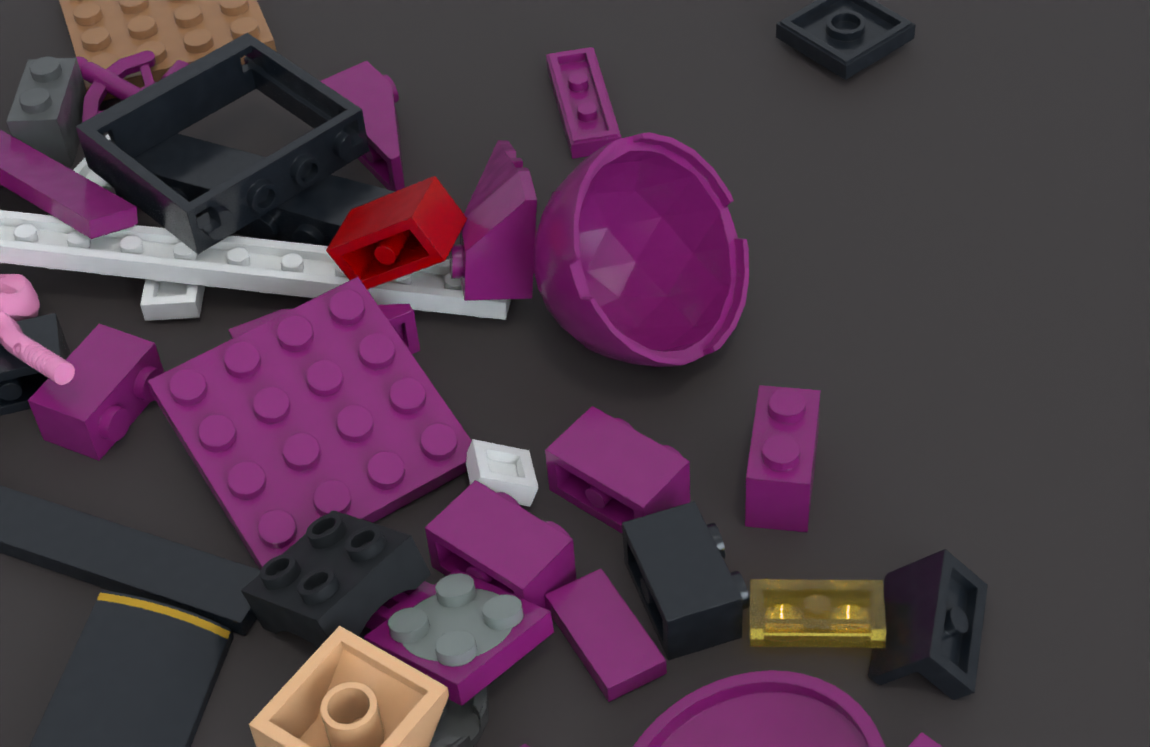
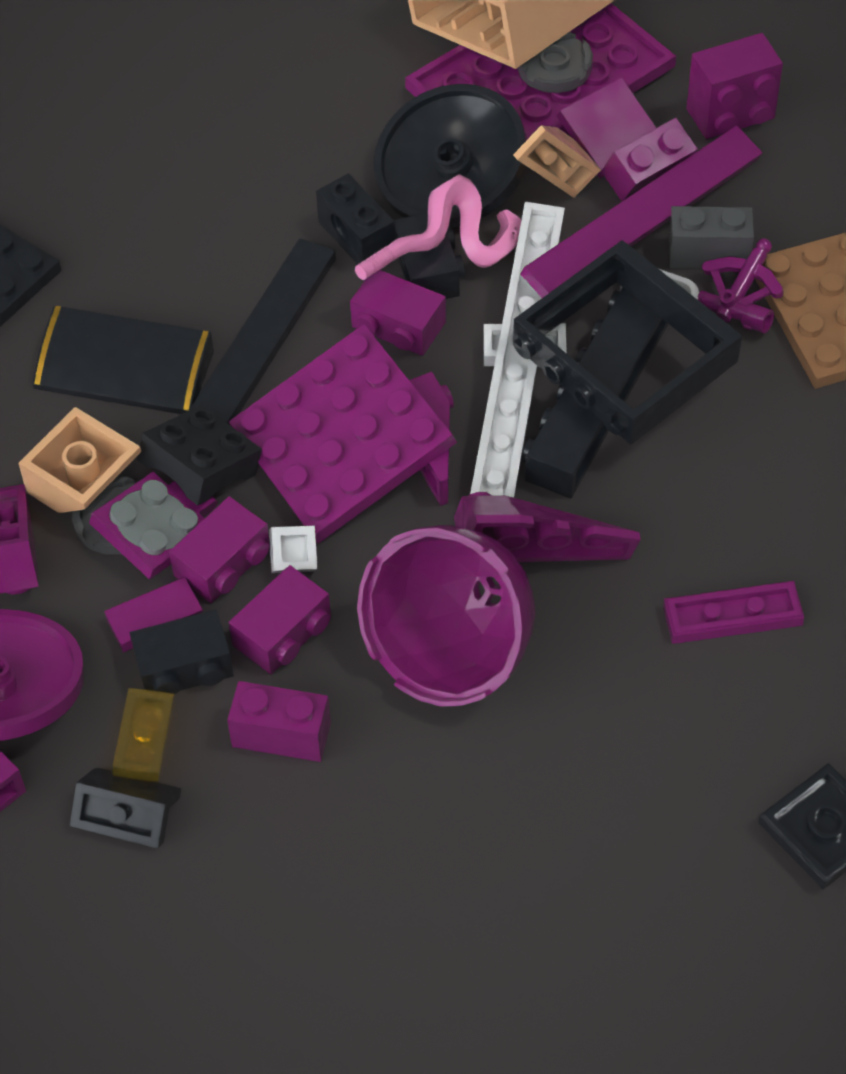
camera: 90 degrees right, 10 degrees up
magenta slope [321,60,405,191] -> none
red brick [326,176,467,289] -> none

